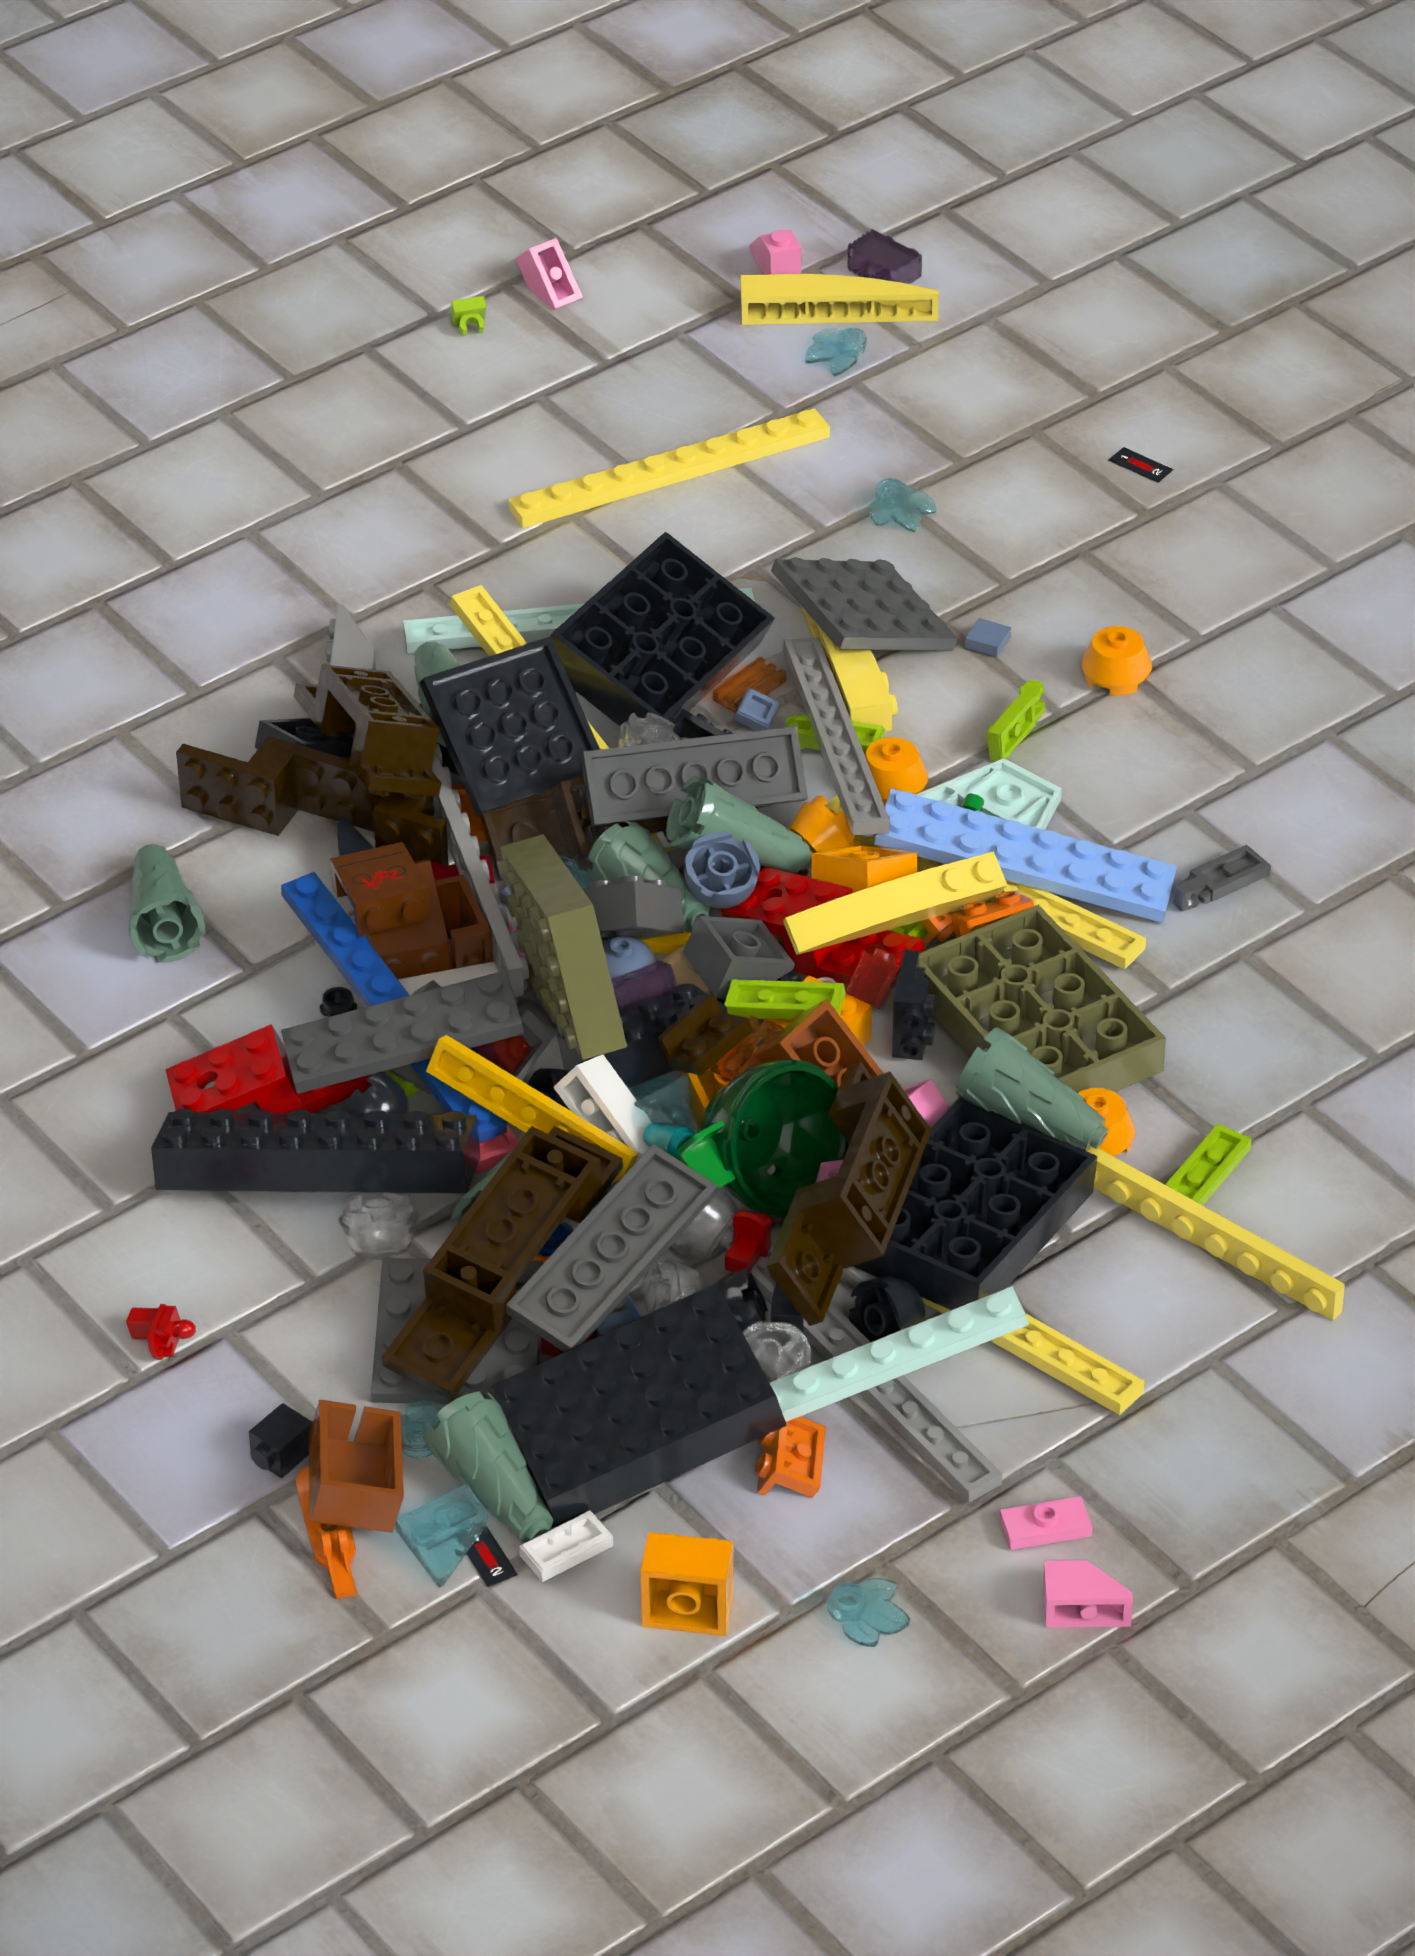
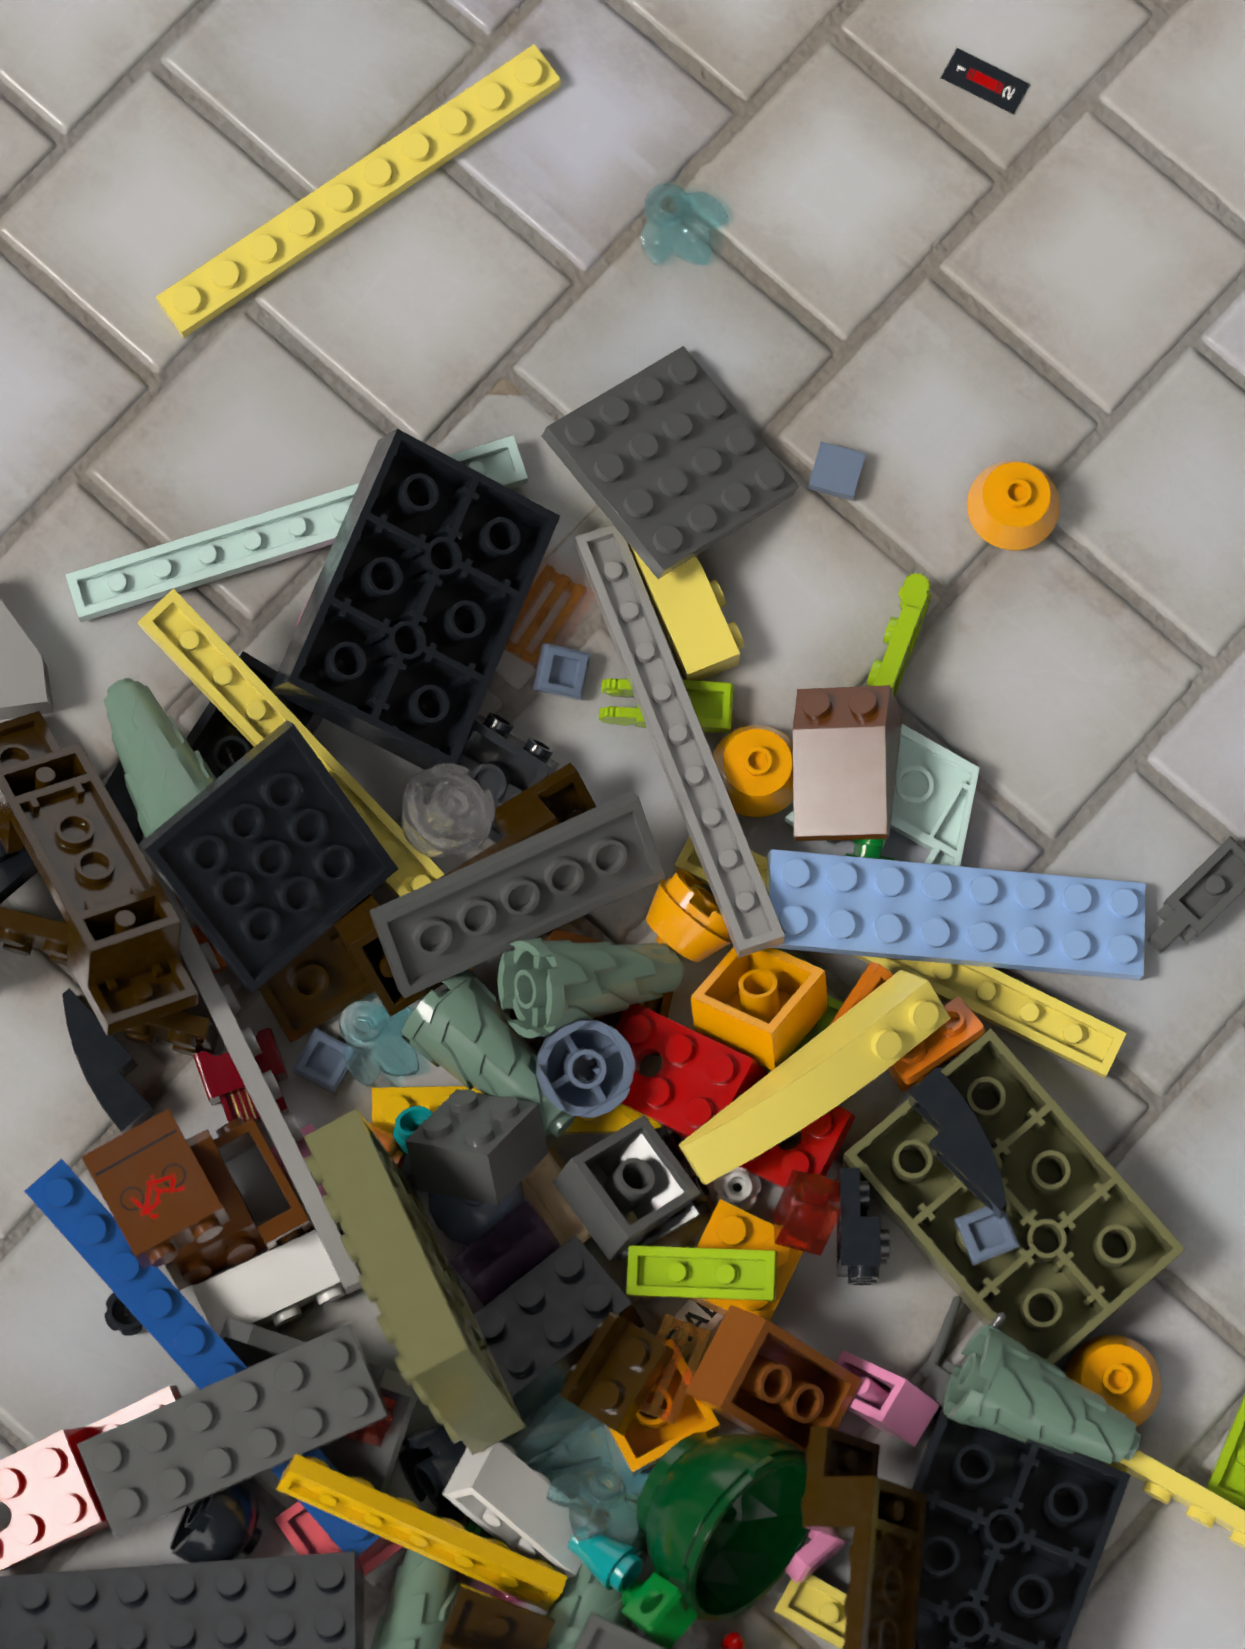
camera: 10 degrees left, 35 degrees up
none -> slope [792,685,903,841]
none -> black slope [909,1067,1007,1219]
none -> sand blue tile [954,1206,1019,1265]

